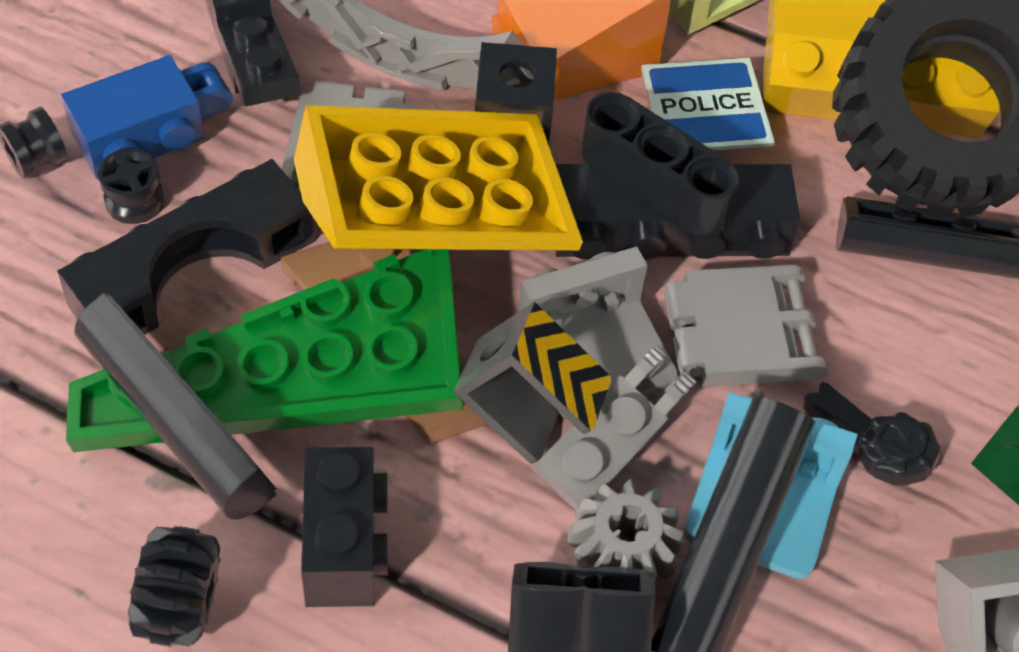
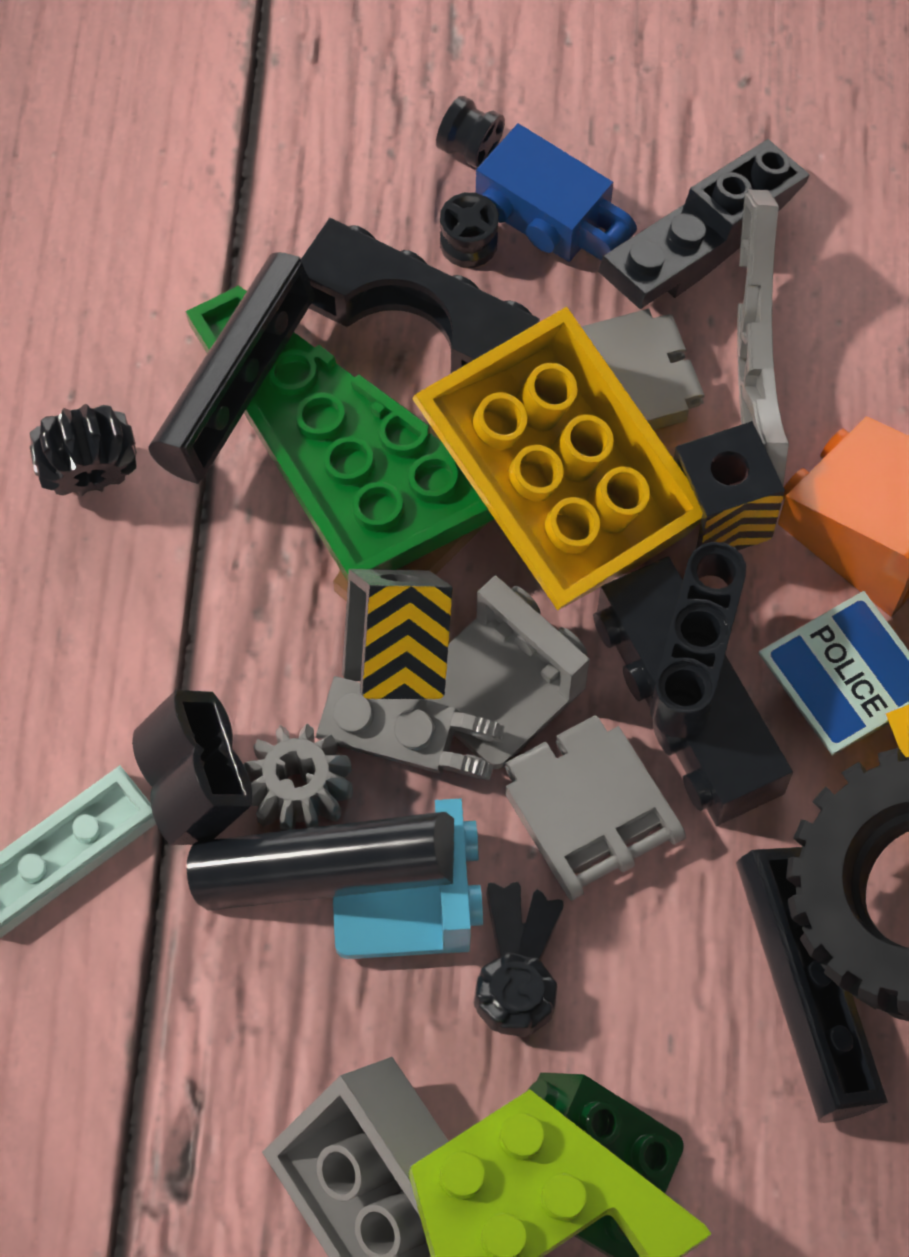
camera: 70 degrees right, 10 degrees up
black brick [301,447,388,607] -> none

